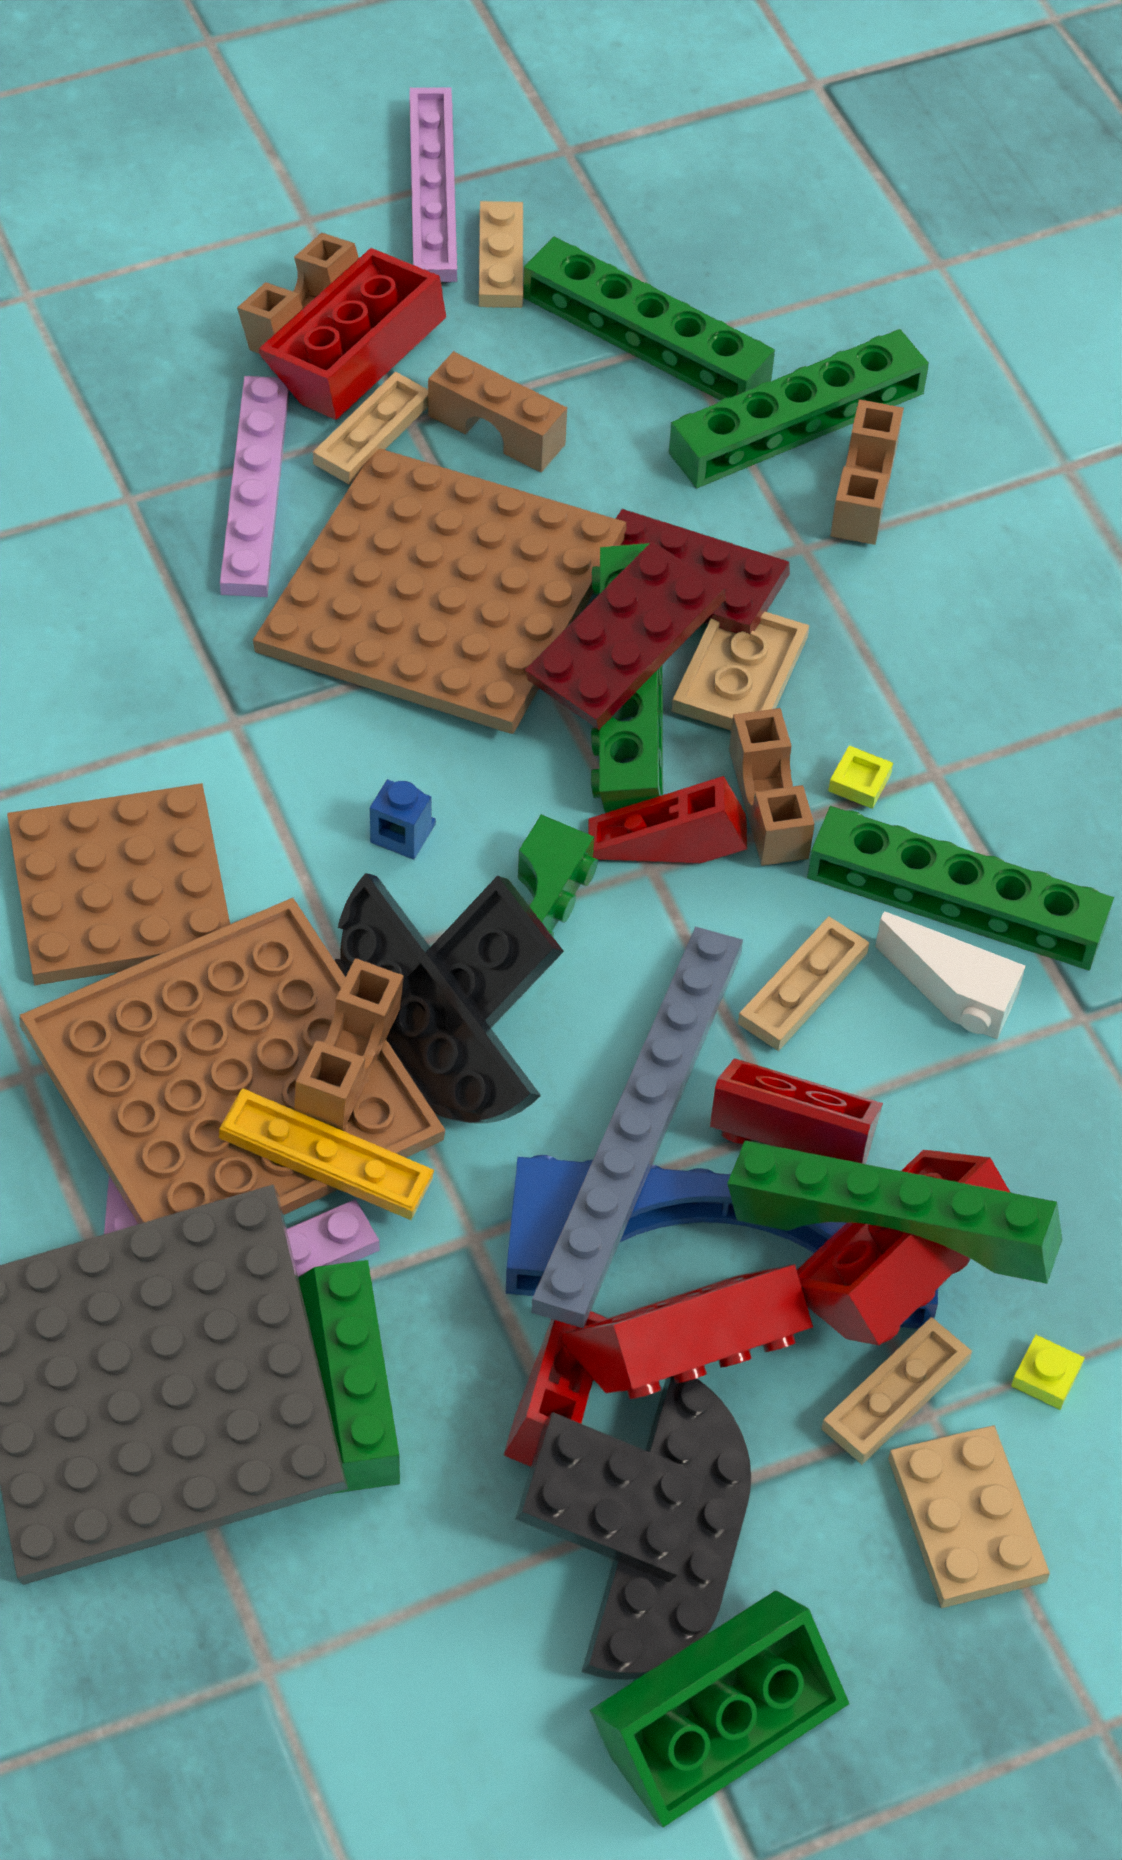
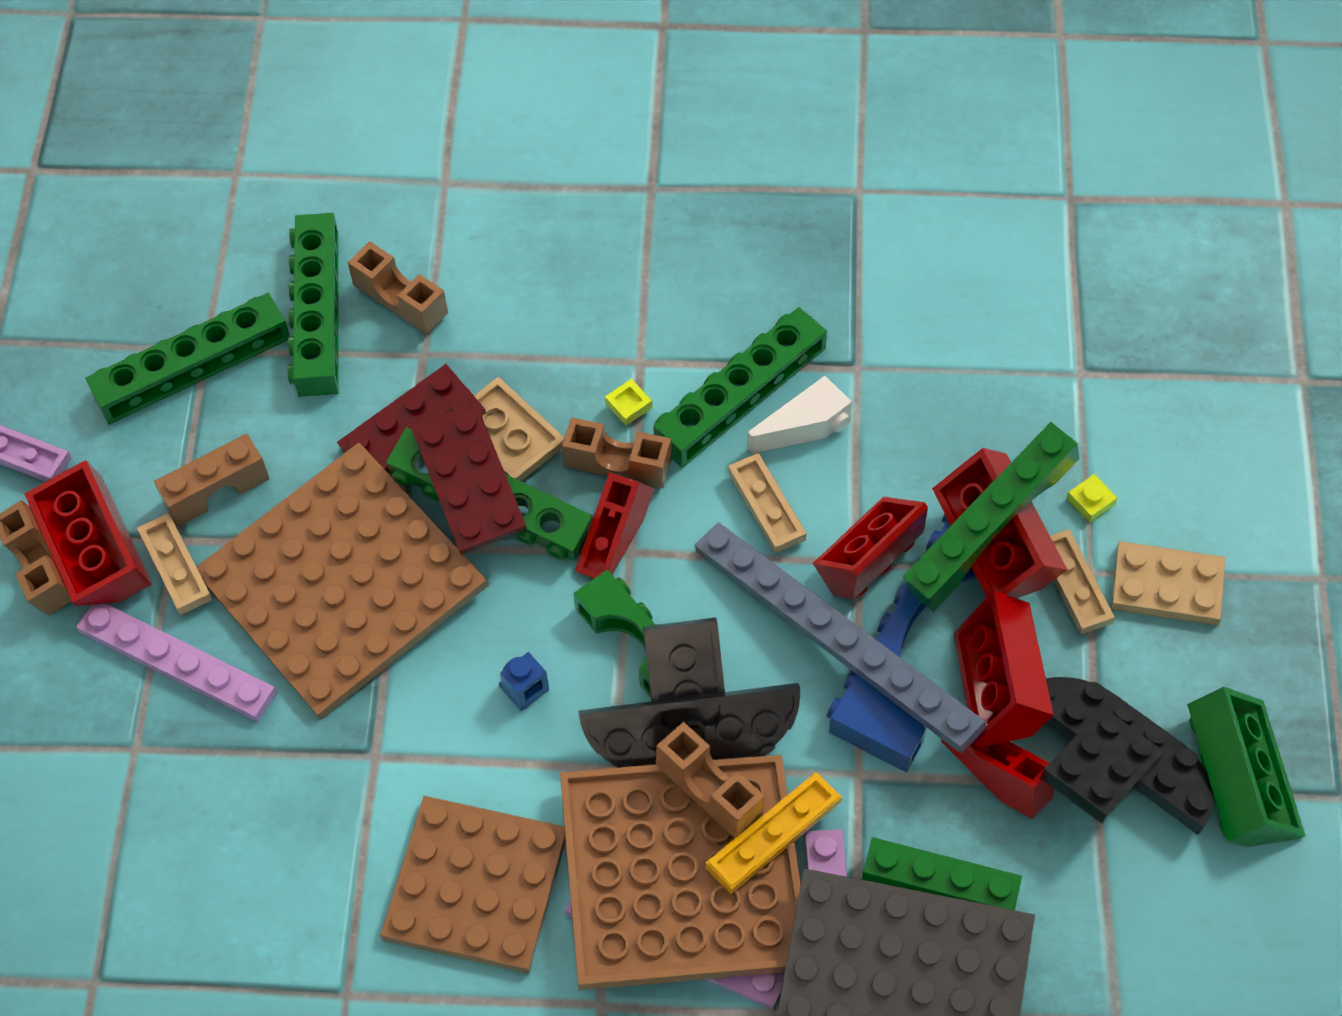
camera: 60 degrees left, 5 degrees up
tan plate [479,201,523,308] -> none

